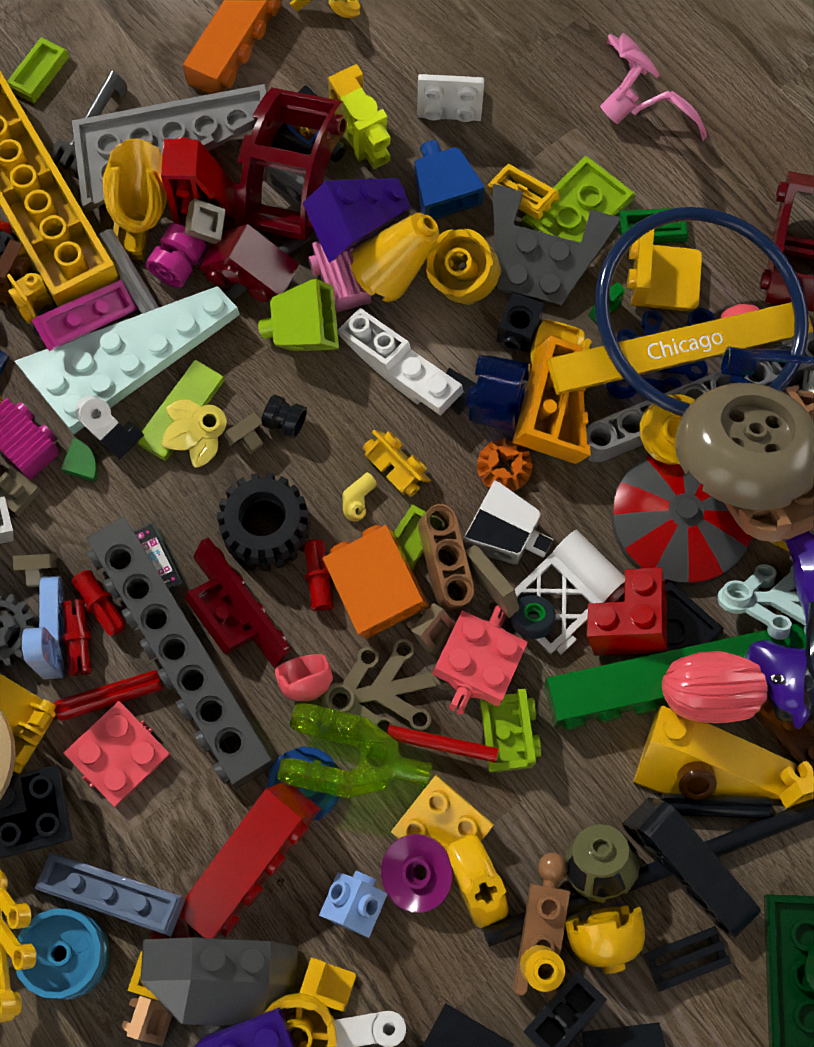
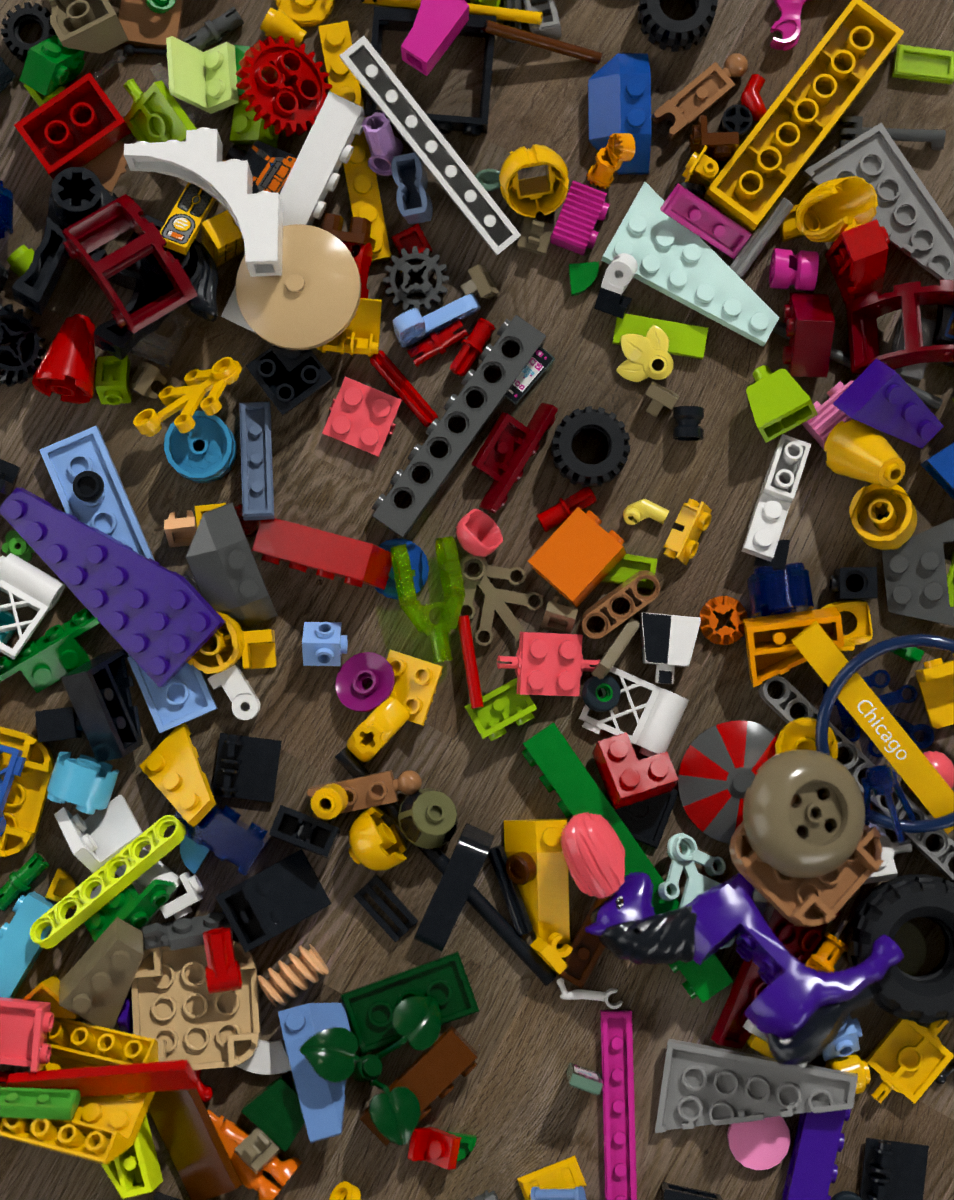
camera: 65 degrees right, 15 degrees up
dark tan tile [185,199,225,244] -> none

